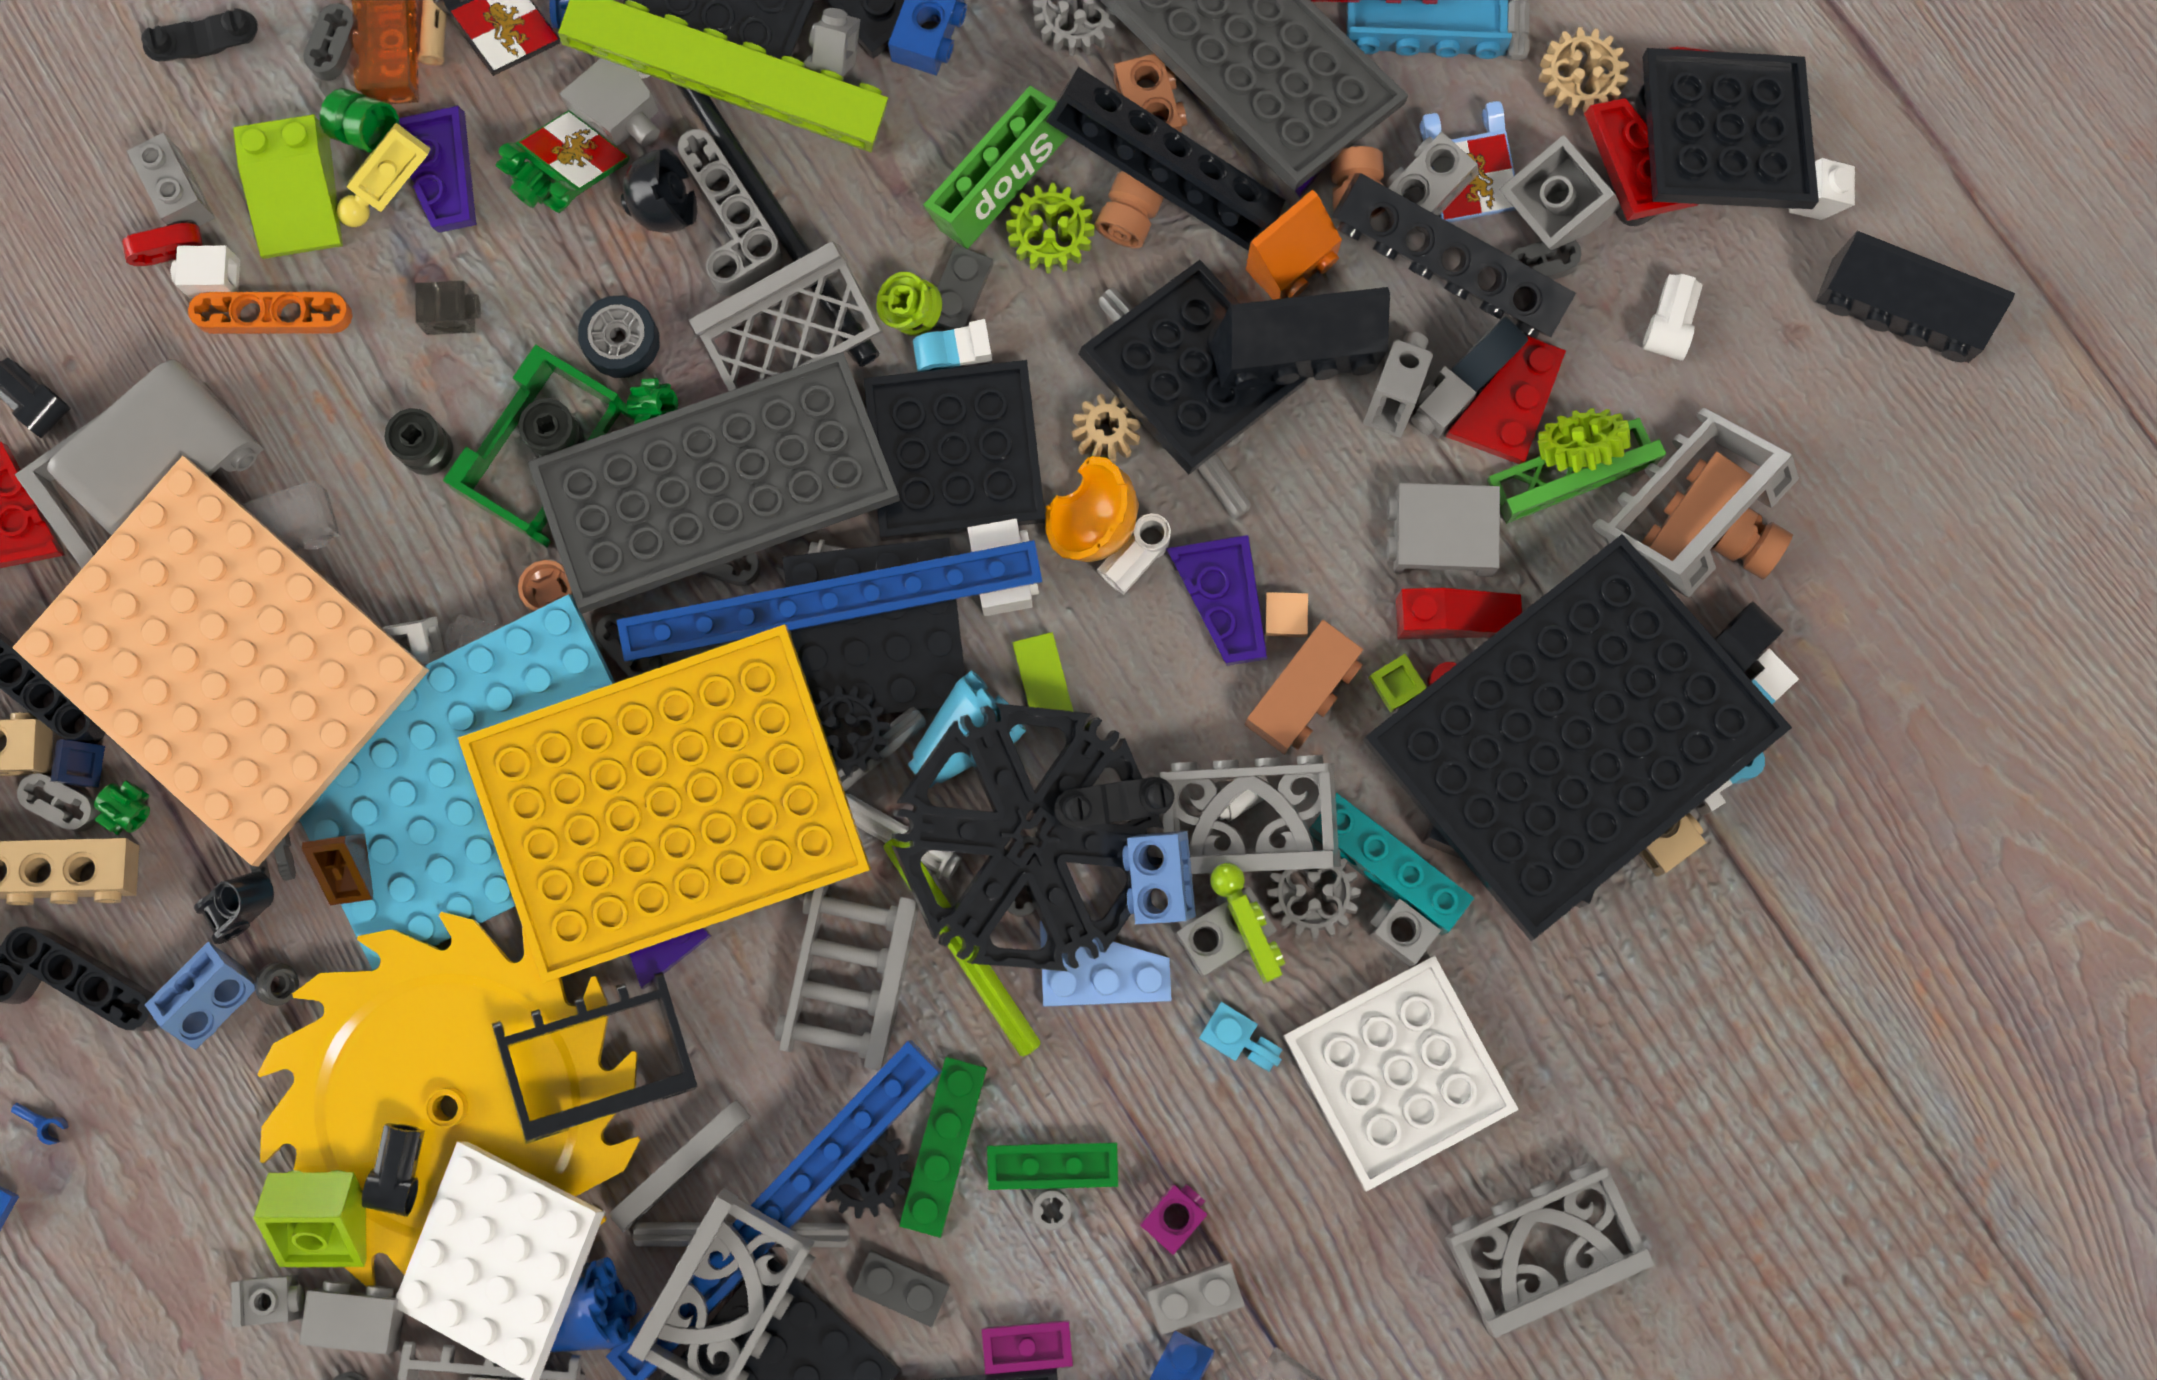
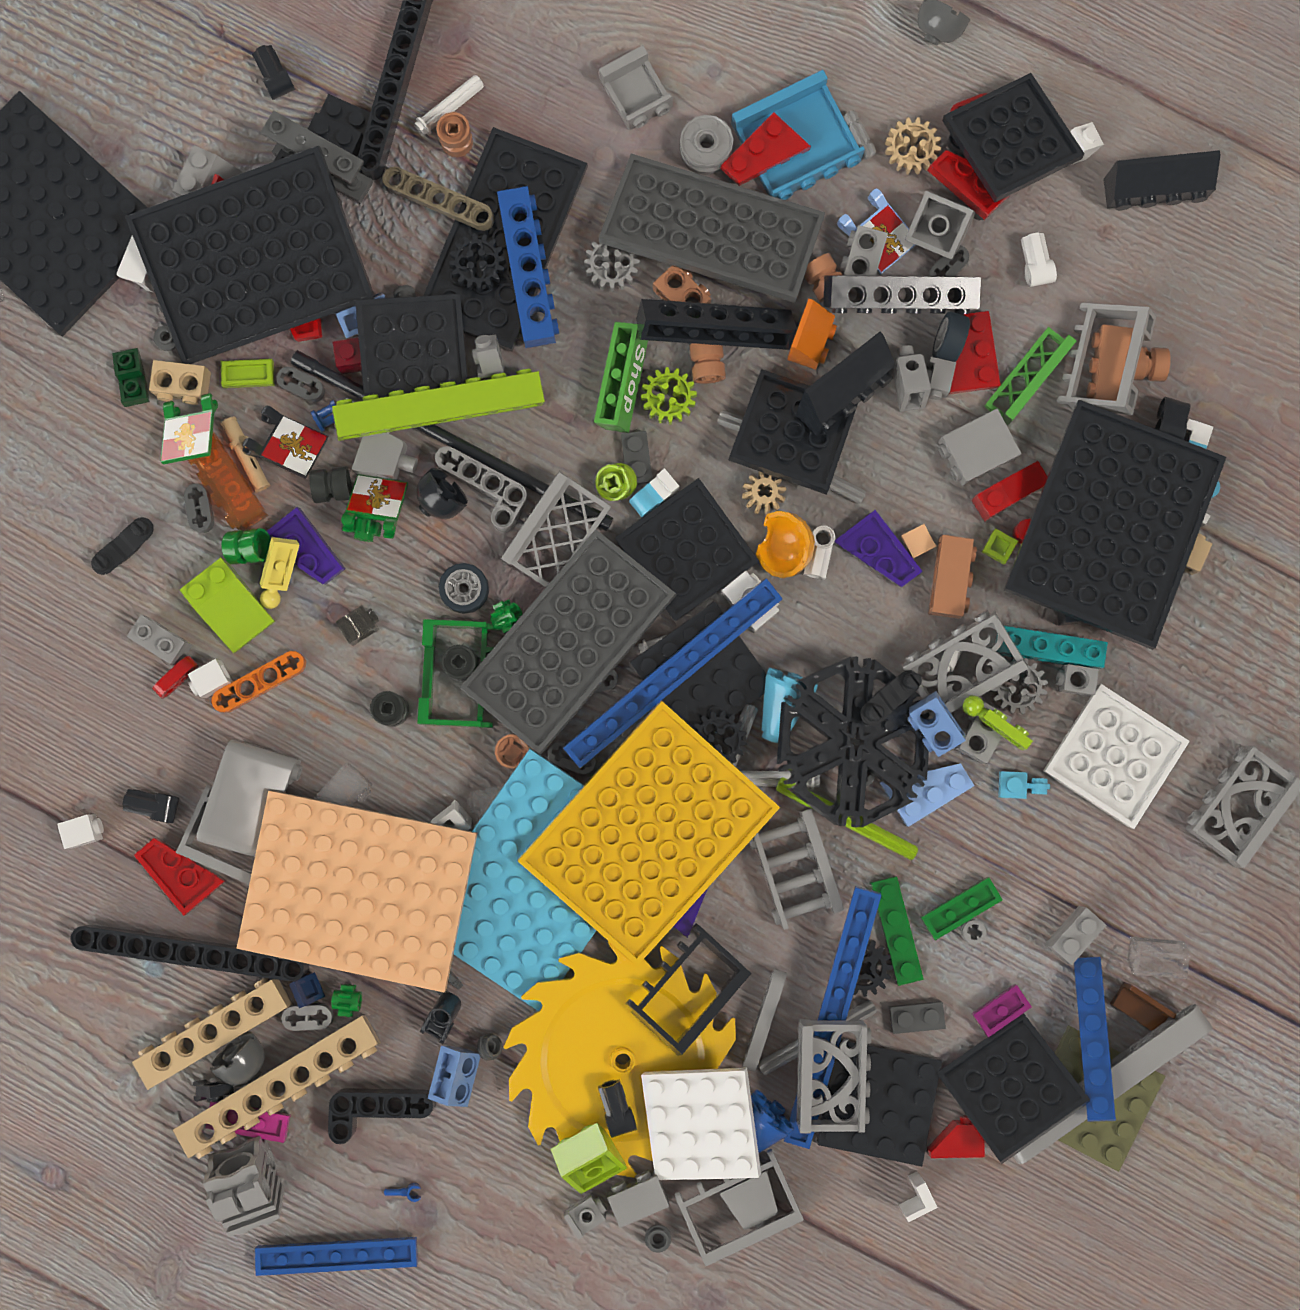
camera: 30 degrees left, 5 degrees up
reddish brown slope [301,833,373,906] -> none
lime tile [1012,632,1074,712] -> none
magenta brick [1139,1184,1208,1255] -> none
lime gear [1538,408,1631,473] -> none
none -> pearl dark grey wheel [309,466,352,504]

